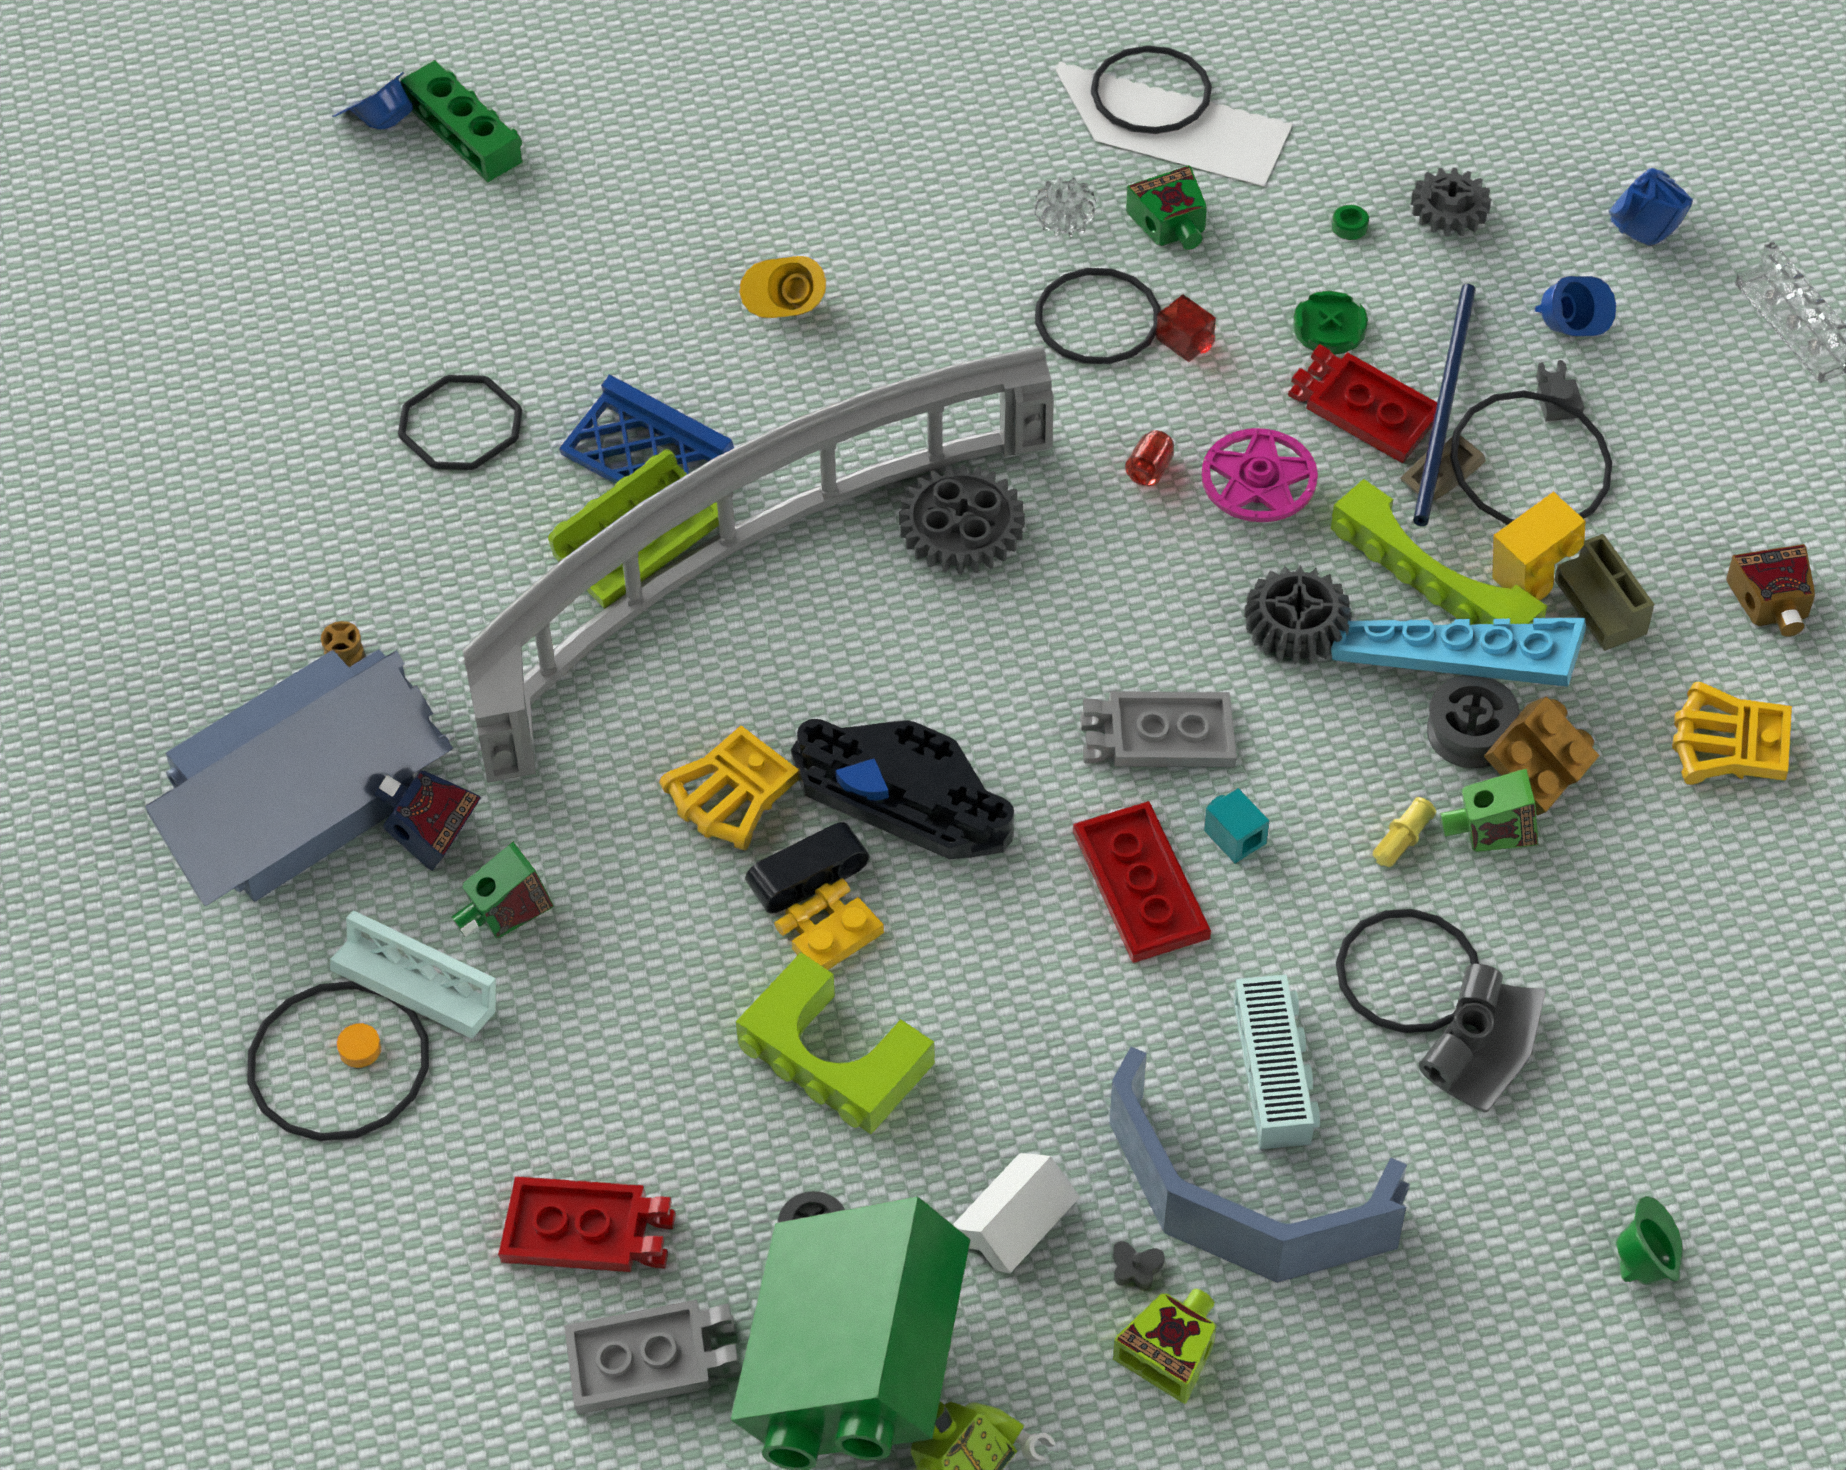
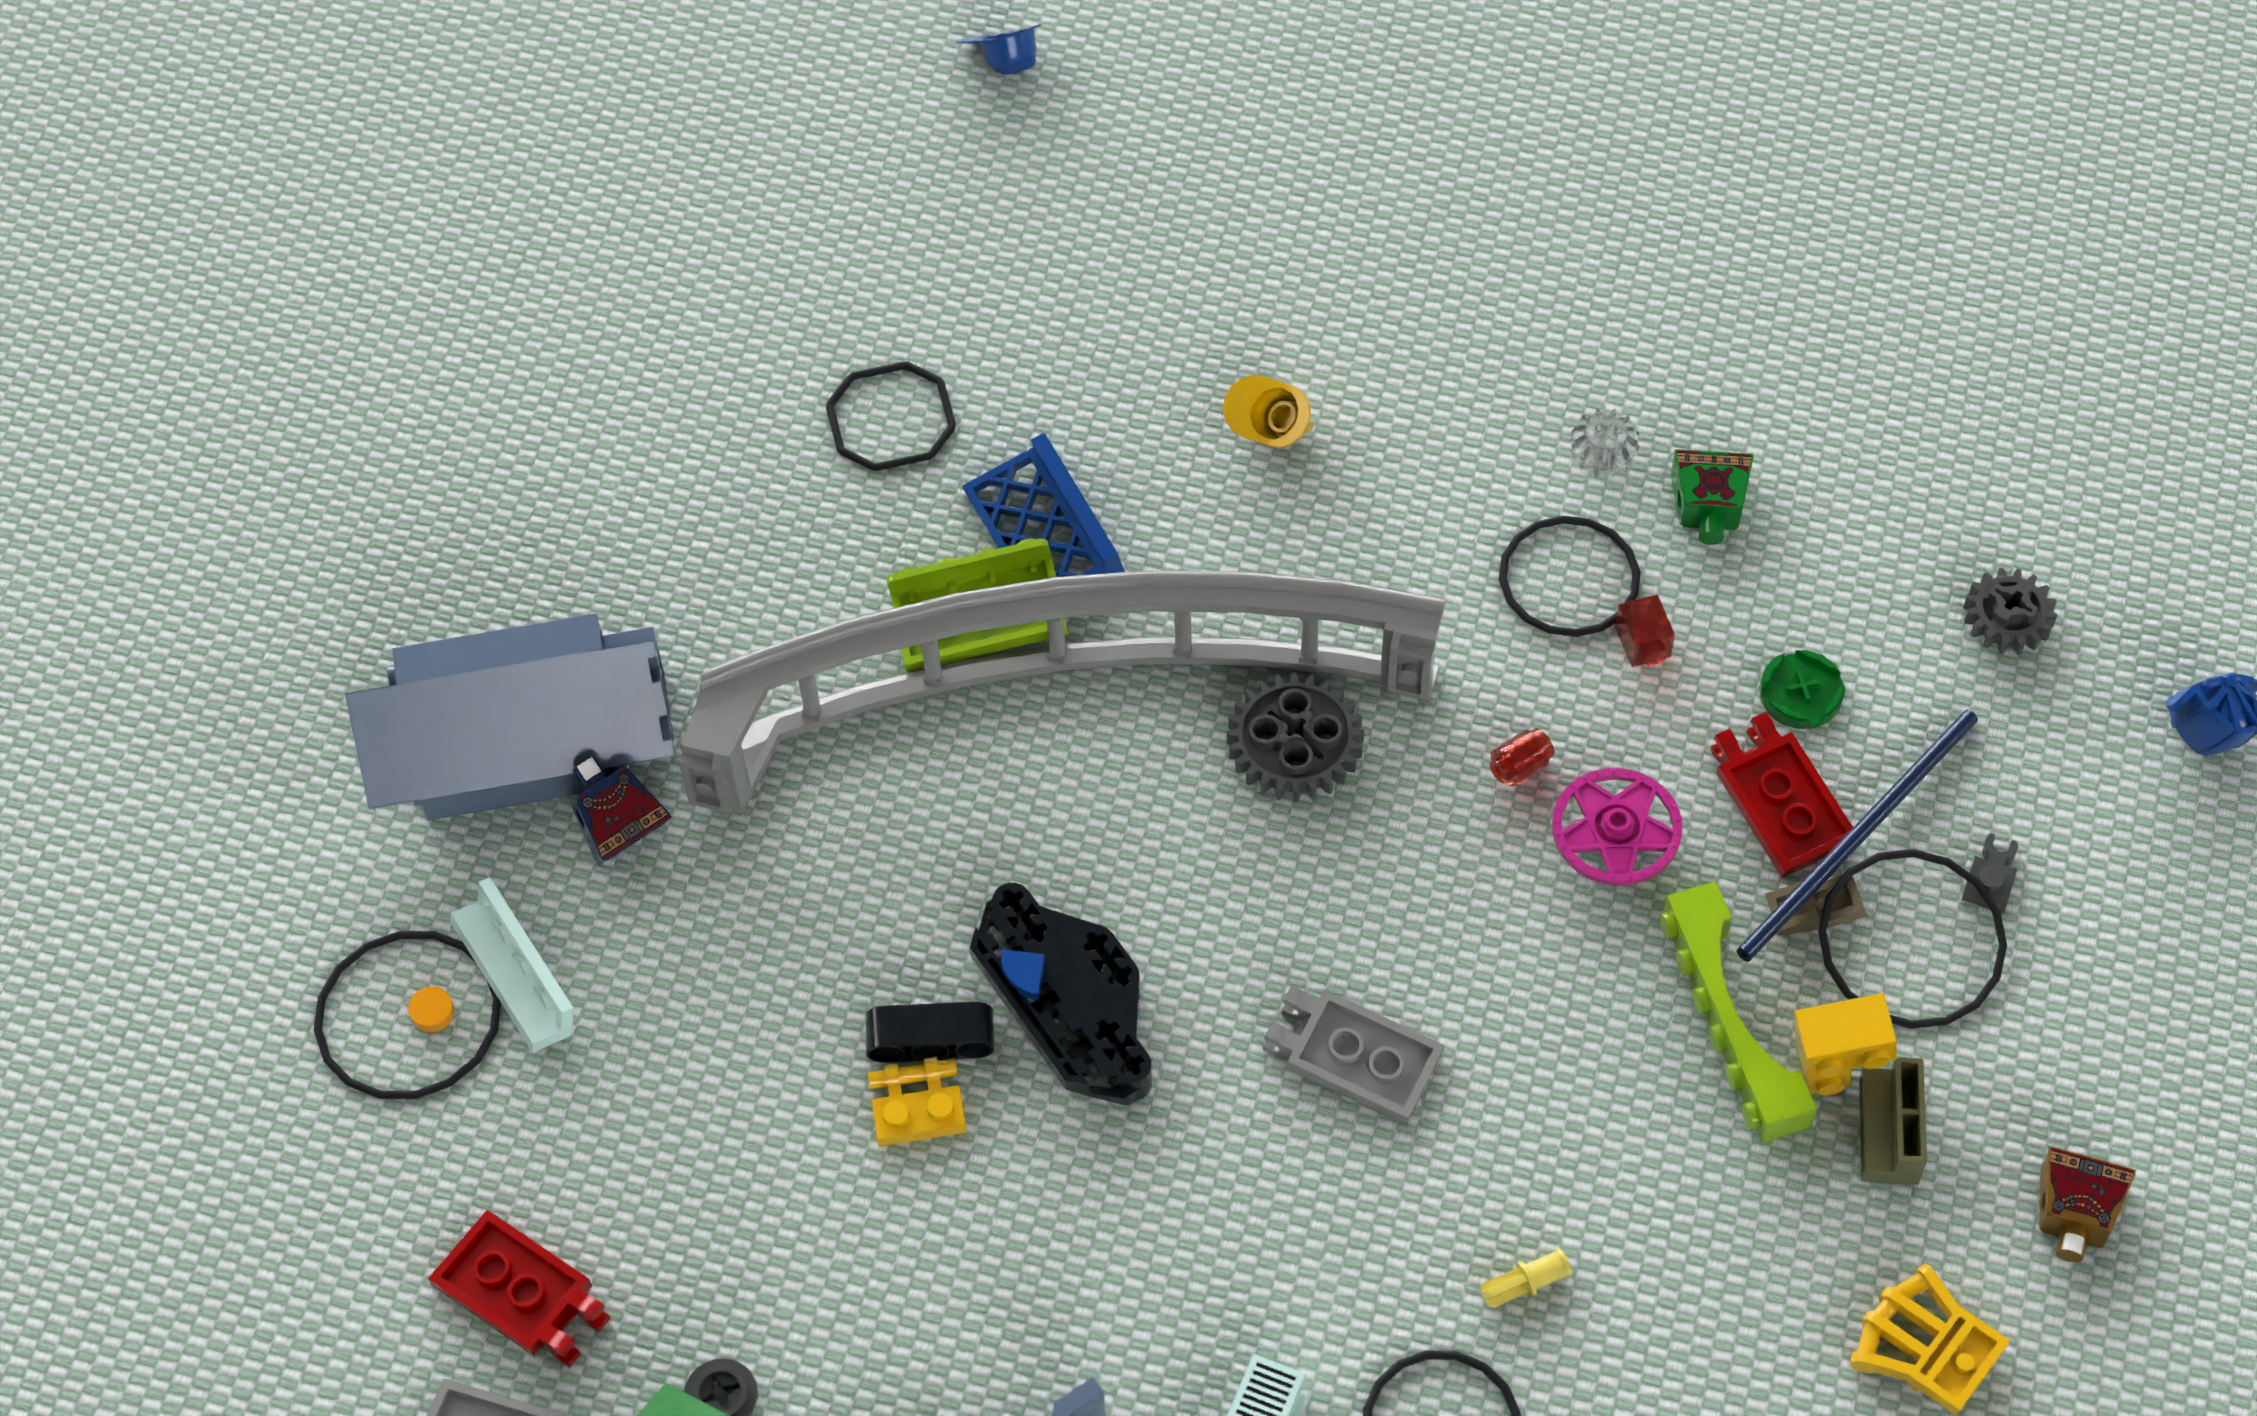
camera: 30 degrees right, 5 degrees up
pearl gold wheel [320,621,365,667] -> none
green brick [400,60,522,183] -> none
green torso [451,842,554,938] -> none
yellow plate [659,725,799,851] -> none
lime arch [736,952,935,1134] -> none
white sticker [1055,61,1293,187] -> none
red tile [1073,801,1211,963] -> none
black piece [1090,45,1212,134] -> none
teal brick [1204,788,1270,864] -> none
dark grey gear [1244,565,1352,665] -> none
medium azure wing [1331,618,1586,687] -> none
green tile [1332,205,1369,240] -> none
dark grey wheel [1427,675,1519,768] -> none
bright green torso [1440,769,1539,852] -> none
pearl gold plate [1484,696,1600,816] -> none
blue piece [1534,276,1616,336] -> none

